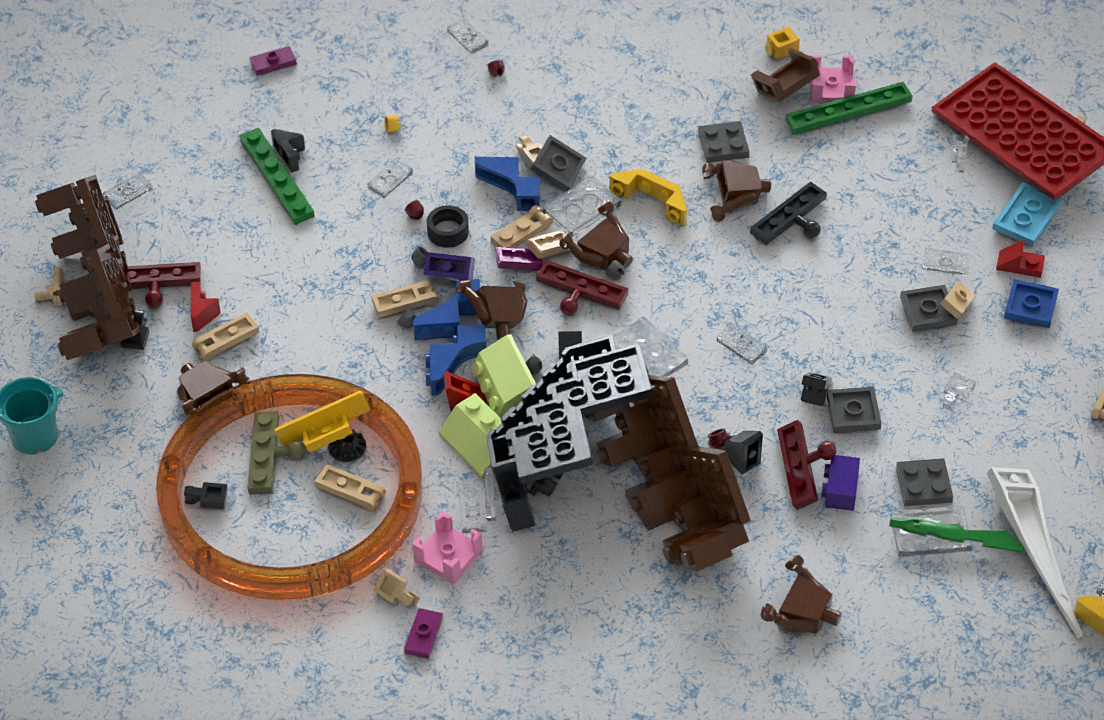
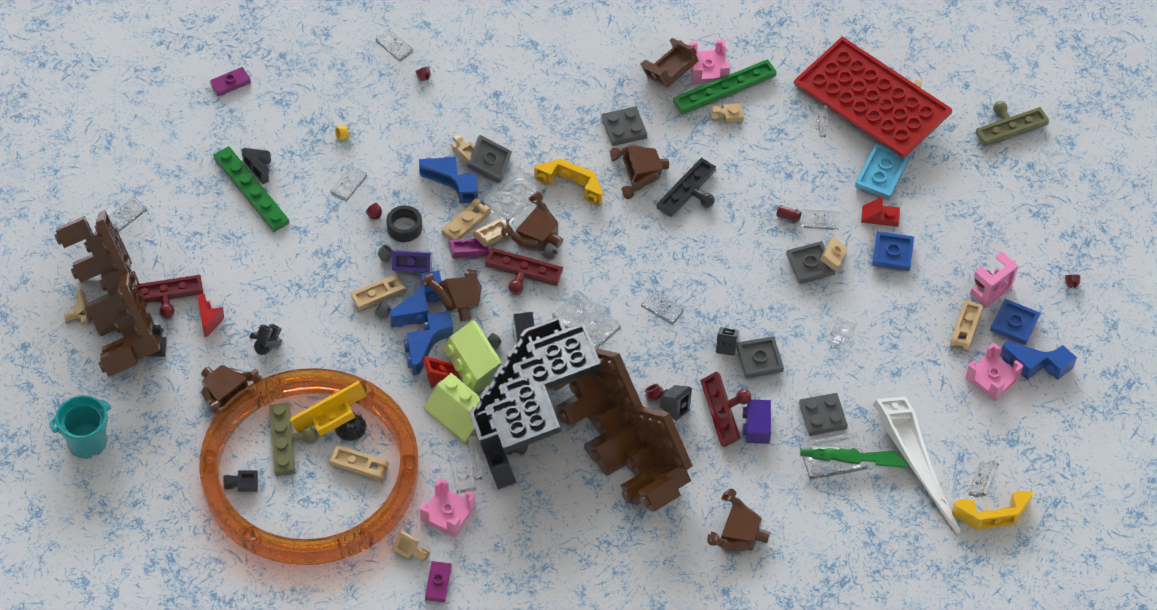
camera: 10 degrees left, 5 degrees up
tan plate [192,312,260,362] -> none
yellow brick [765,27,800,60] -> none
none -> black hips [249,324,283,355]
none -> tan plate [711,103,744,123]
none -> dark red pin [776,205,802,223]

